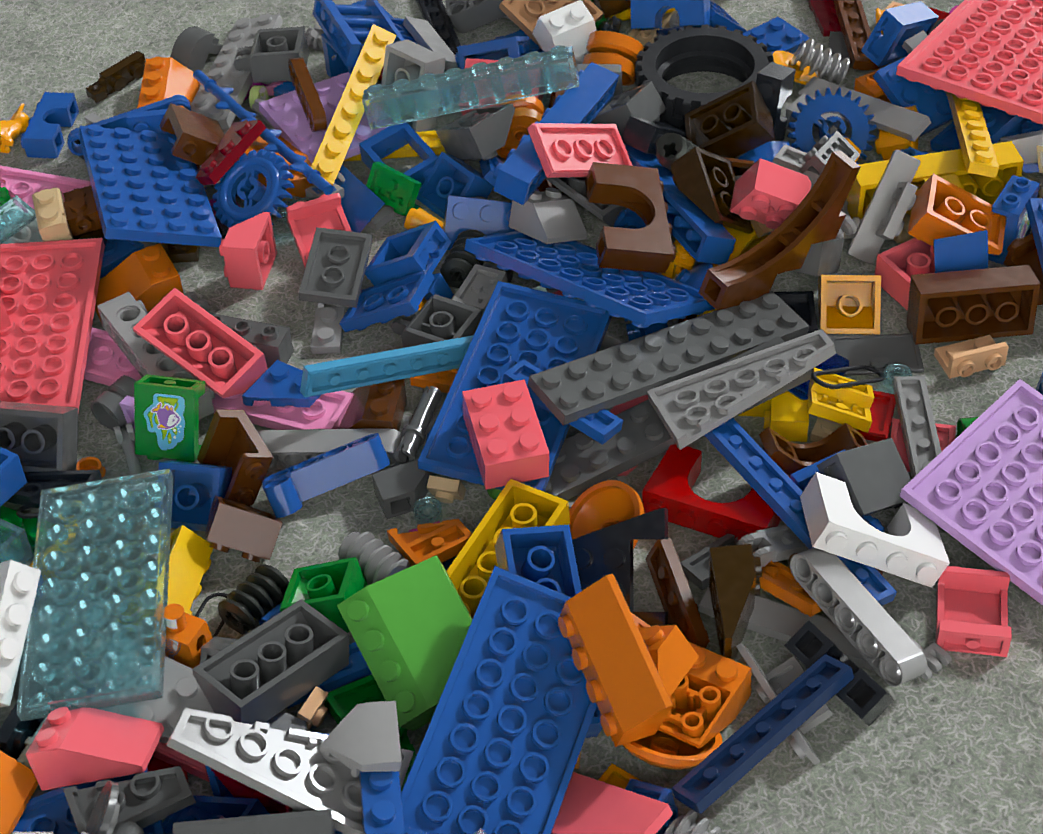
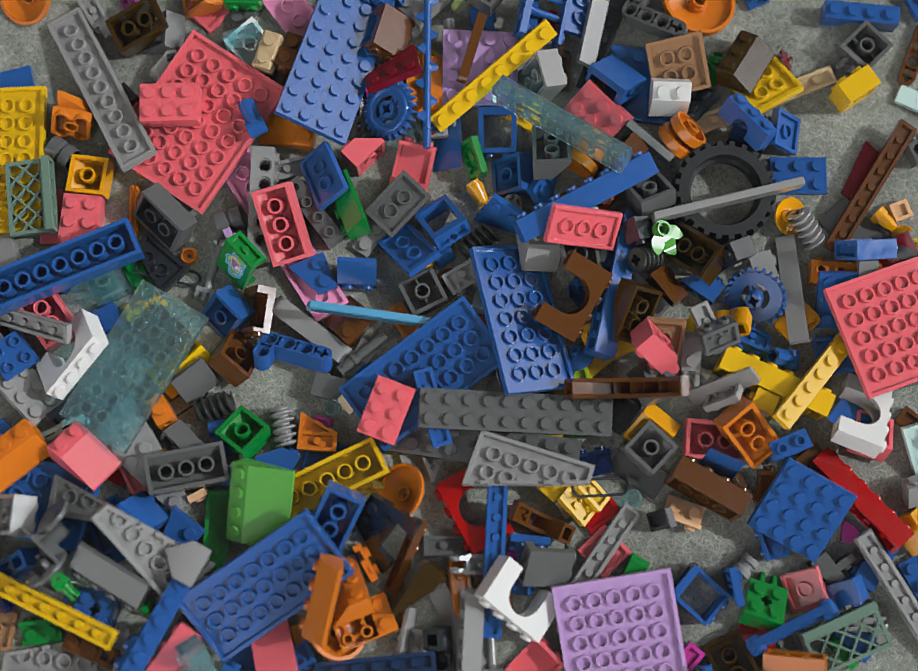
camera: 30 degrees right, 35 degrees up
none -> dark grey slope [169,356,220,406]
none -> blue piece [237,98,269,139]
none -> blue plate [298,141,349,211]
none -> green slope [331,169,371,241]
none -> blue slope [337,257,378,291]
none -> dark grey slope [620,420,679,476]
none -> black tile [646,507,677,532]
none -> light grey tile [651,177,805,223]
none -> plate [651,220,683,255]

